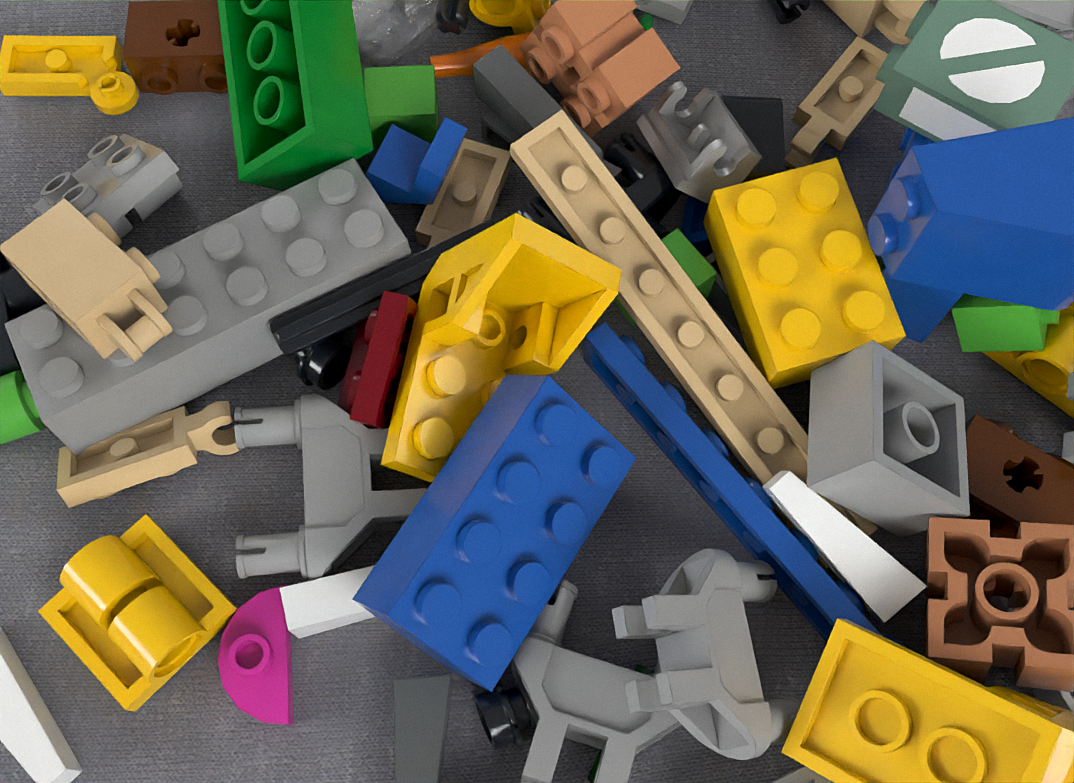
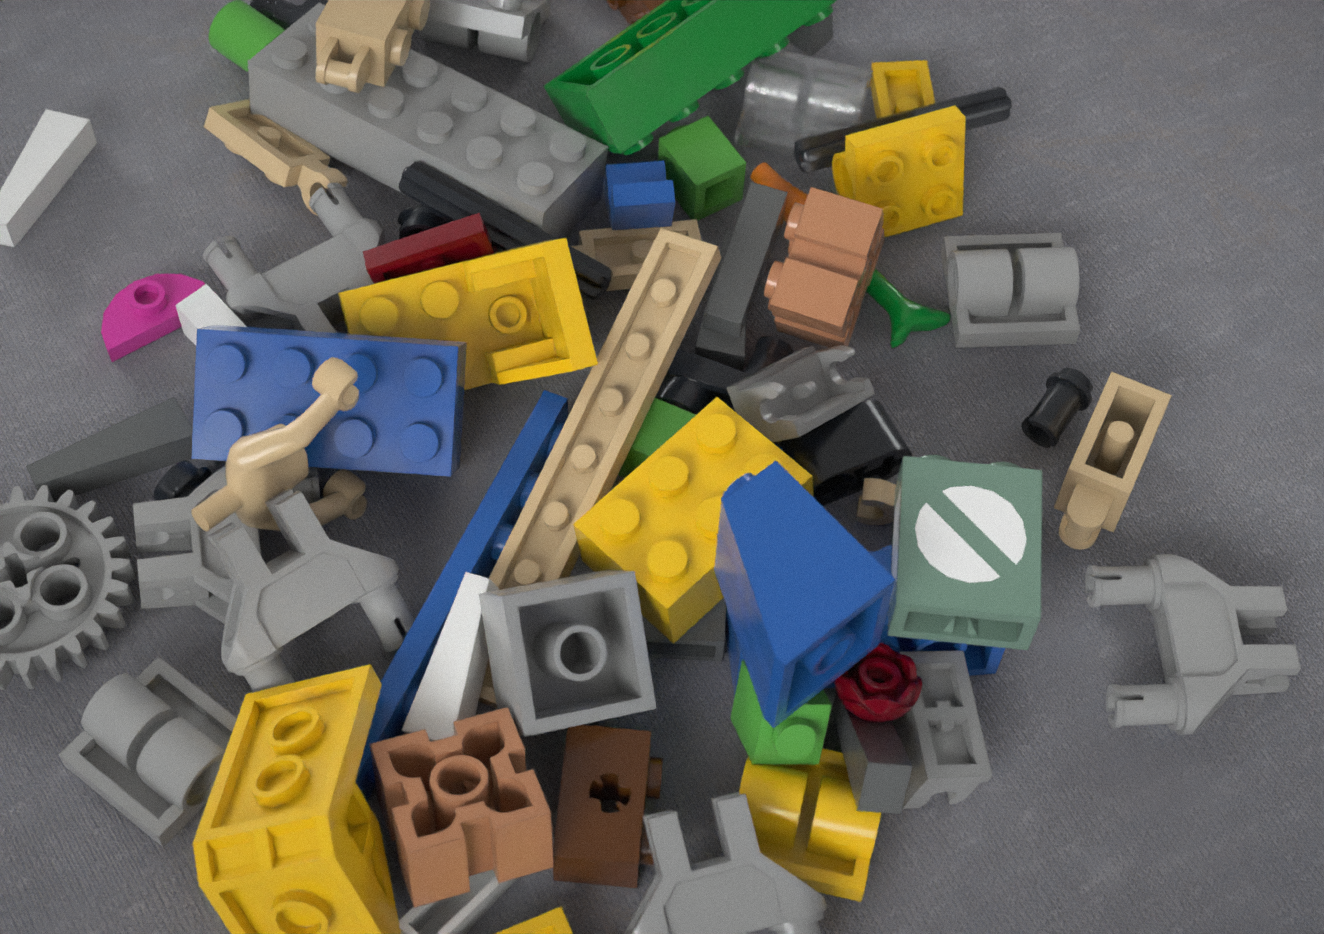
camera: 60 degrees right, 10 degrees down
yellow plate [38,514,238,712] -> none
none -> tan piece [191,357,367,532]

